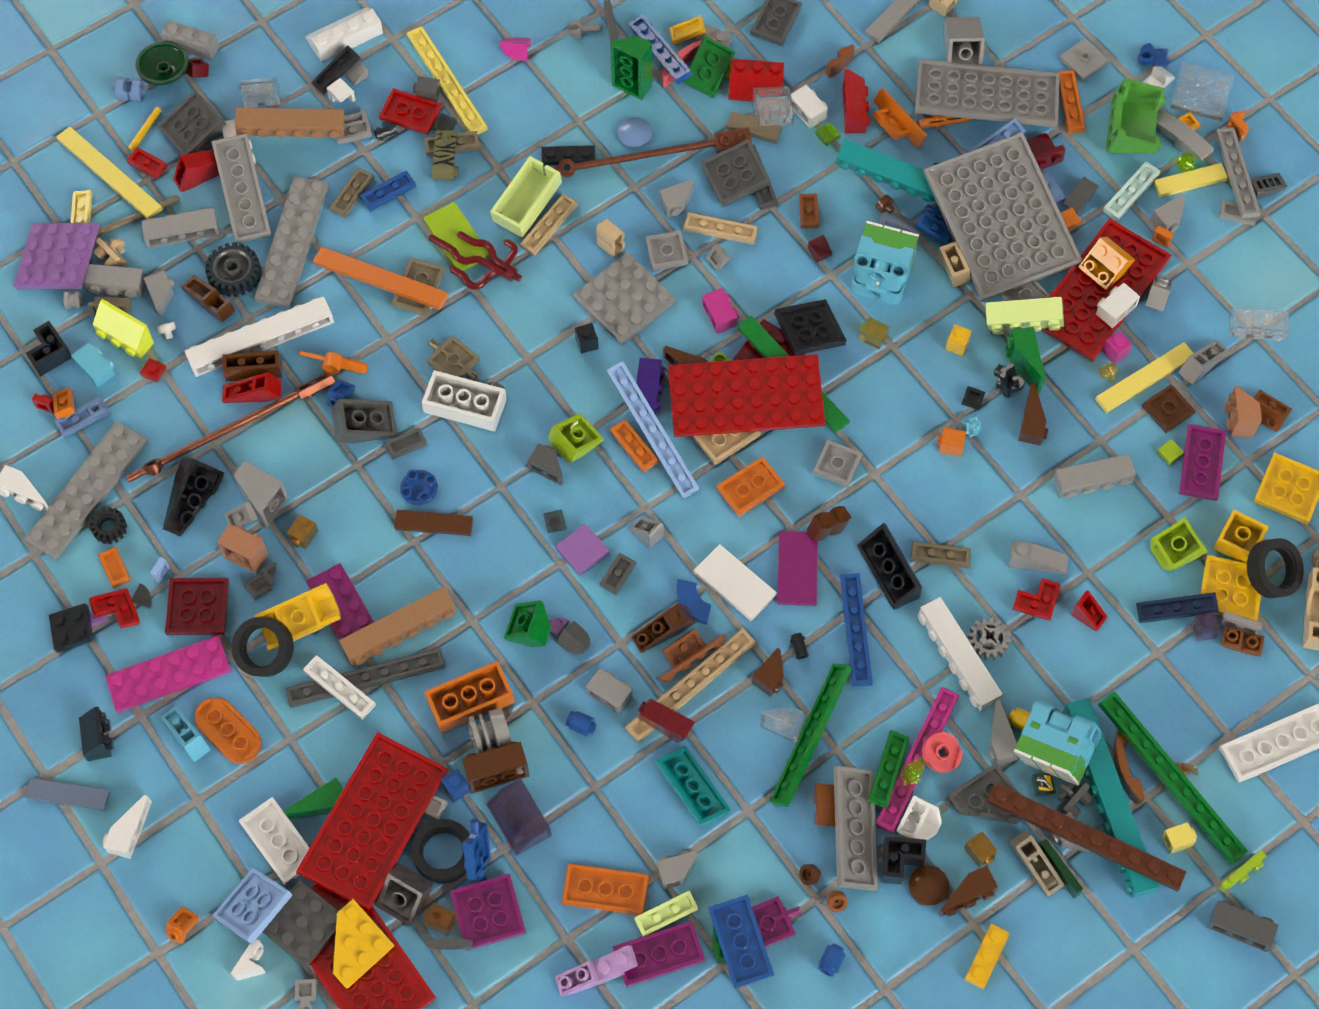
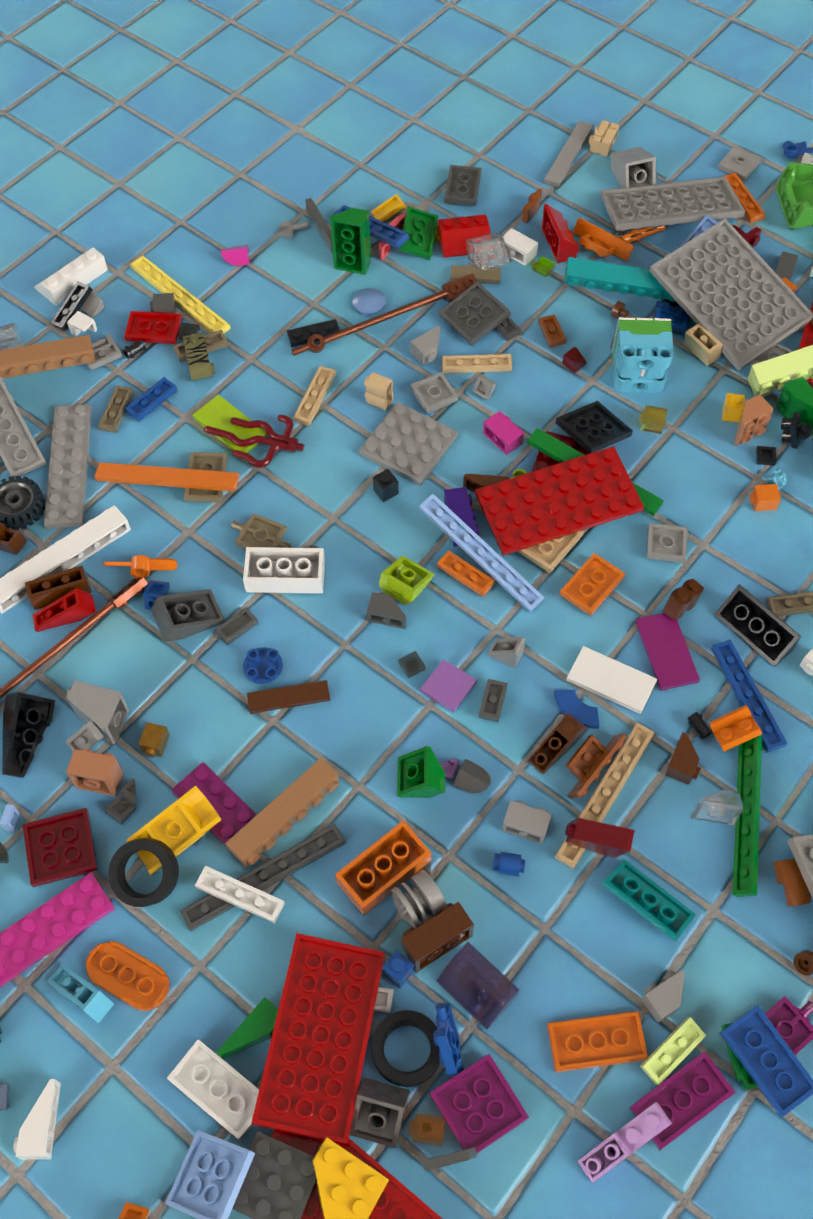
camera: 15 degrees left, 5 degrees down
yellowish green piece [490,156,562,238] -> none
none -> orange bracket [709,705,762,752]
none -> nougat slope [734,394,773,446]

